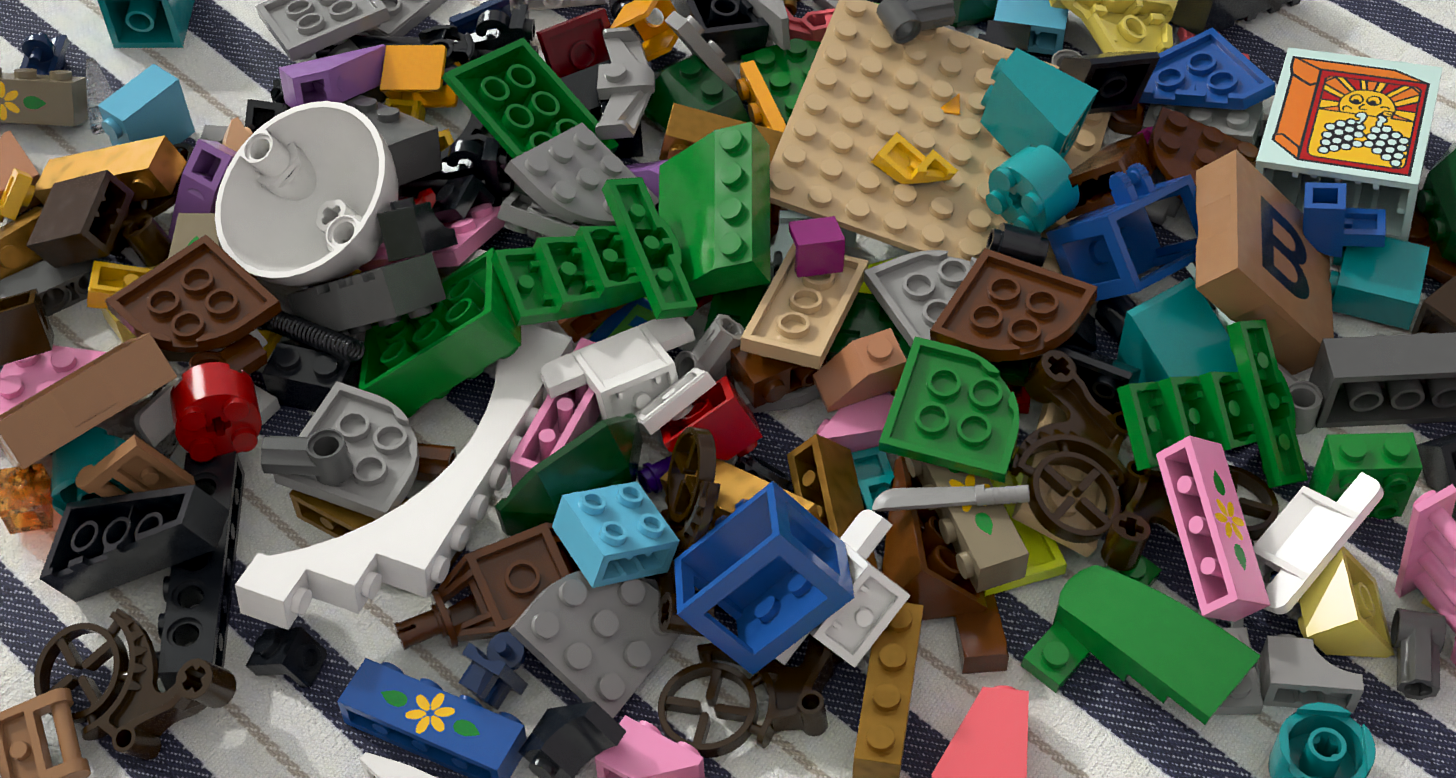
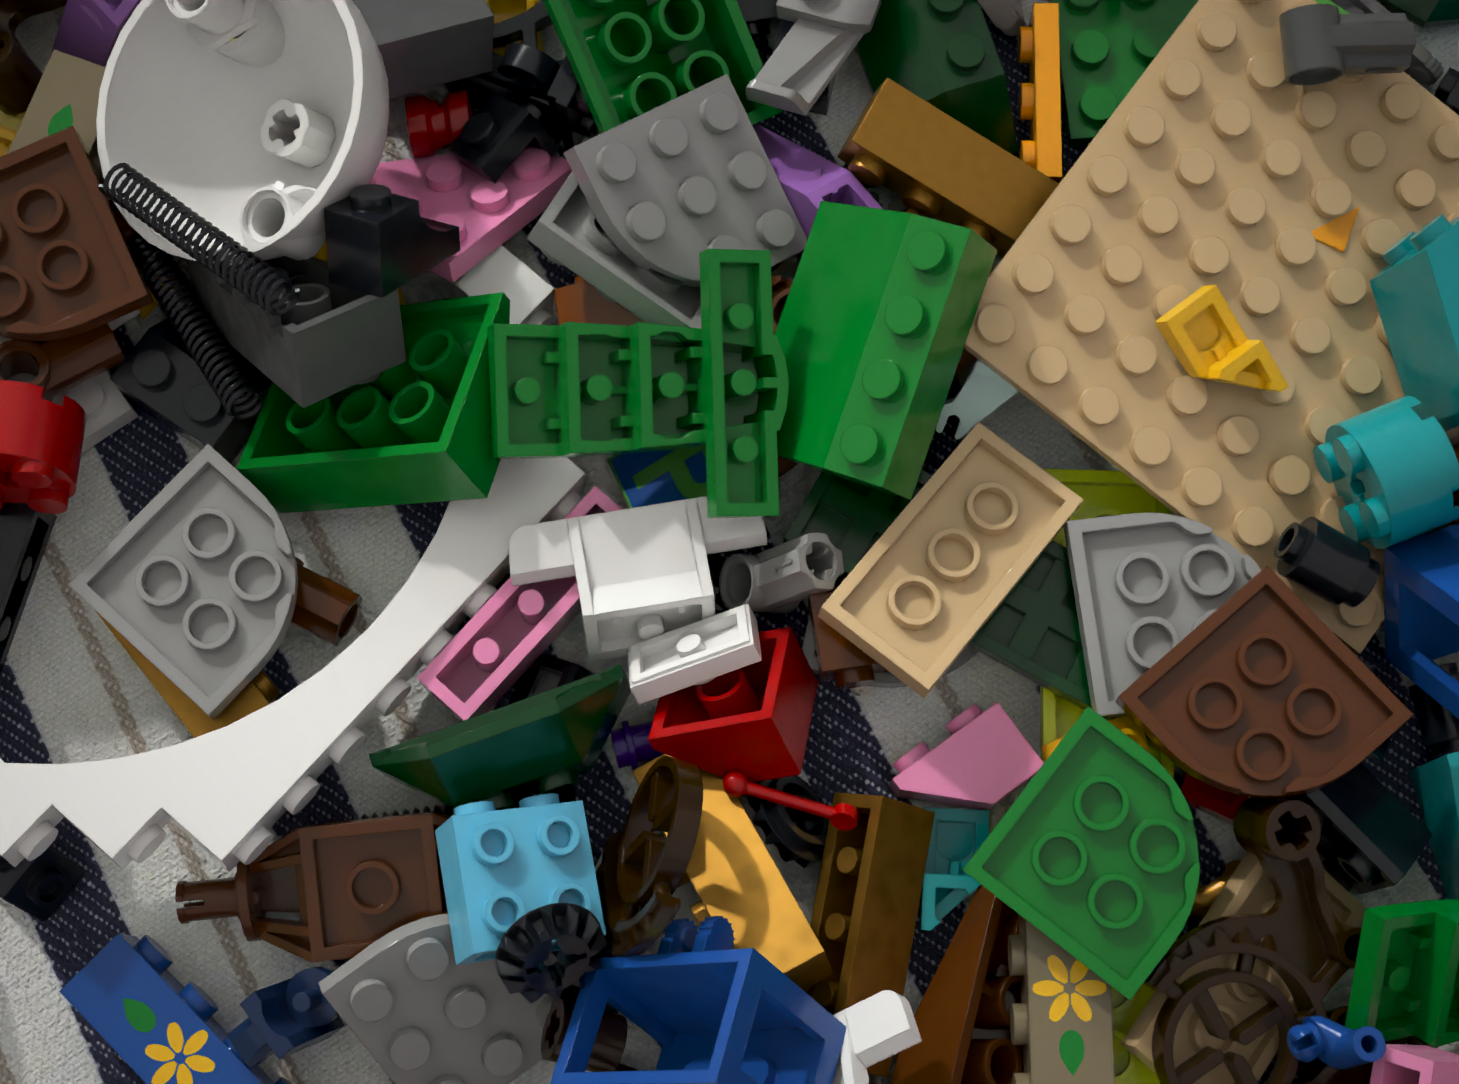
camera: 20 degrees right, 25 degrees up
dark grey piece [261,428,353,486] -> none
magenta panel [789,216,845,277] -> none
nougat slope [813,328,907,413] -> none
light grey piece [872,484,1030,512] -> none
none -> black piece [98,163,300,316]
none -> black gear [495,903,608,1004]
none -> red hinge [723,771,859,831]
none -> blue arm [1287,1015,1386,1069]

